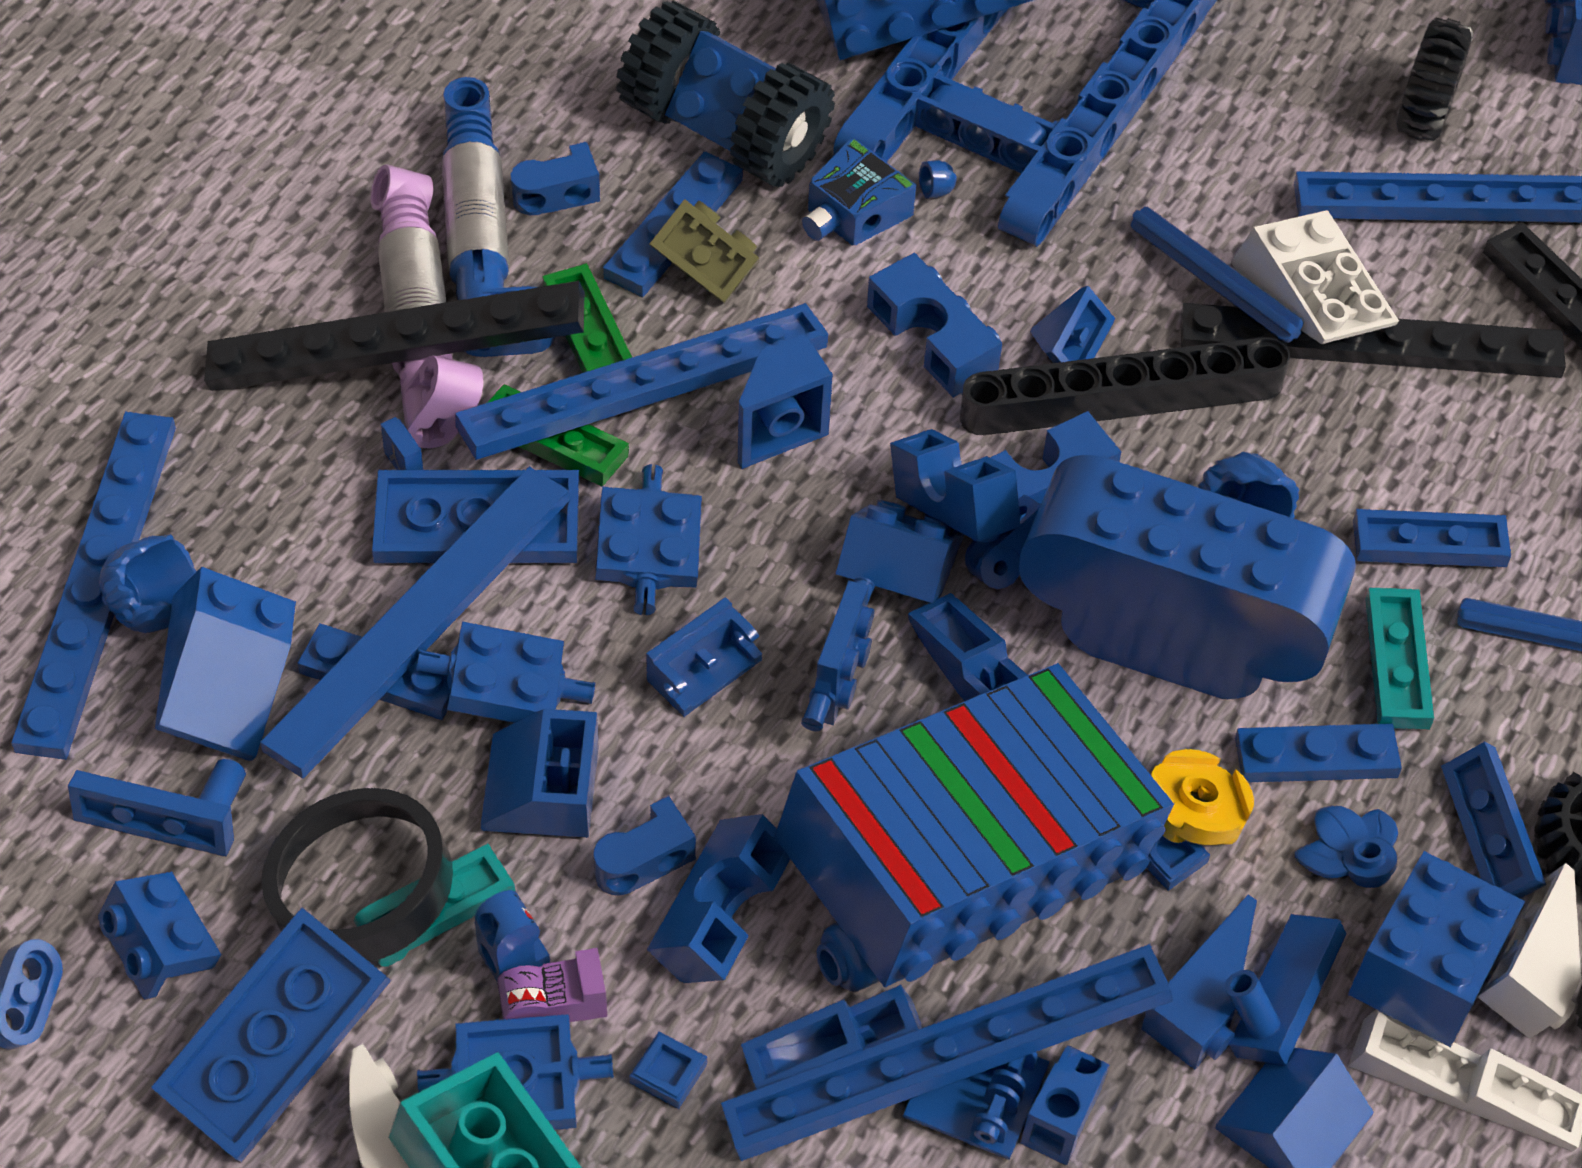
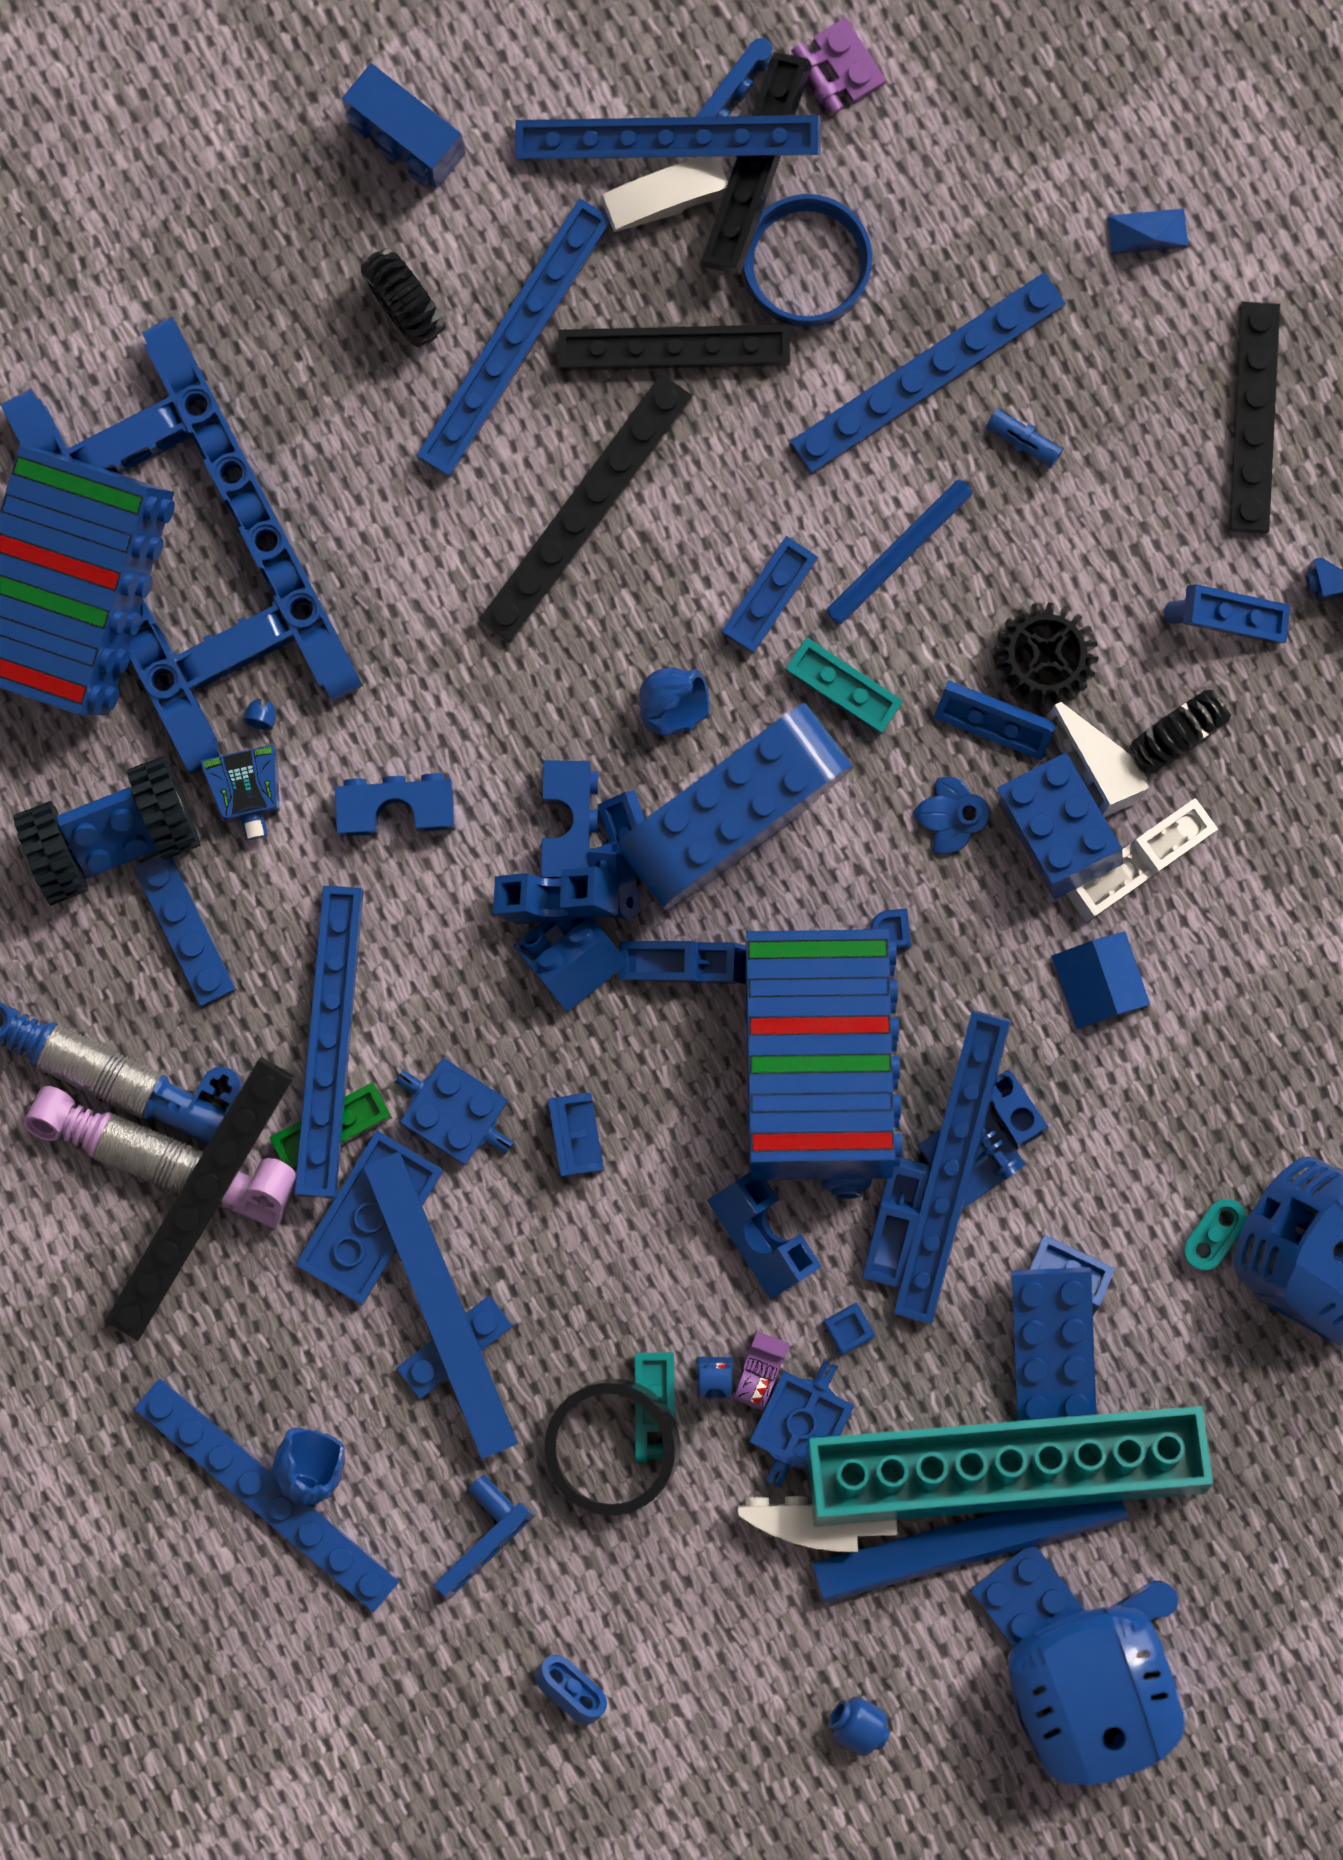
camera: 55 degrees left, 30 degrees up
blue bracket [98,872,221,999] -> none
blue plate [151,908,392,1162] -> none
slope [154,567,296,761] -> none
blue tile [380,417,424,470] -> none
blue plate [416,621,596,723] -> none
blue slope [480,709,599,838] -> none
blue leg [511,141,600,215] -> none
green plate [542,263,632,373] -> none
blue leg [593,796,696,896] -> none
olive bracket [650,199,759,304] -> none
blue slope [737,333,833,469] -> none
blue plate [801,577,875,732] -> none
black beam [960,337,1290,435] -> none
blue slope [1030,286,1115,363] -> none
blue axle [1131,206,1304,343] -> none
blue slope [1141,894,1257,1070] -> none
yellow plate [1151,749,1254,845] -> none
blue piece [1225,914,1347,1066] -> none
white slope [1231,210,1399,344] -> none
blue plate [1235,723,1402,783] -> none

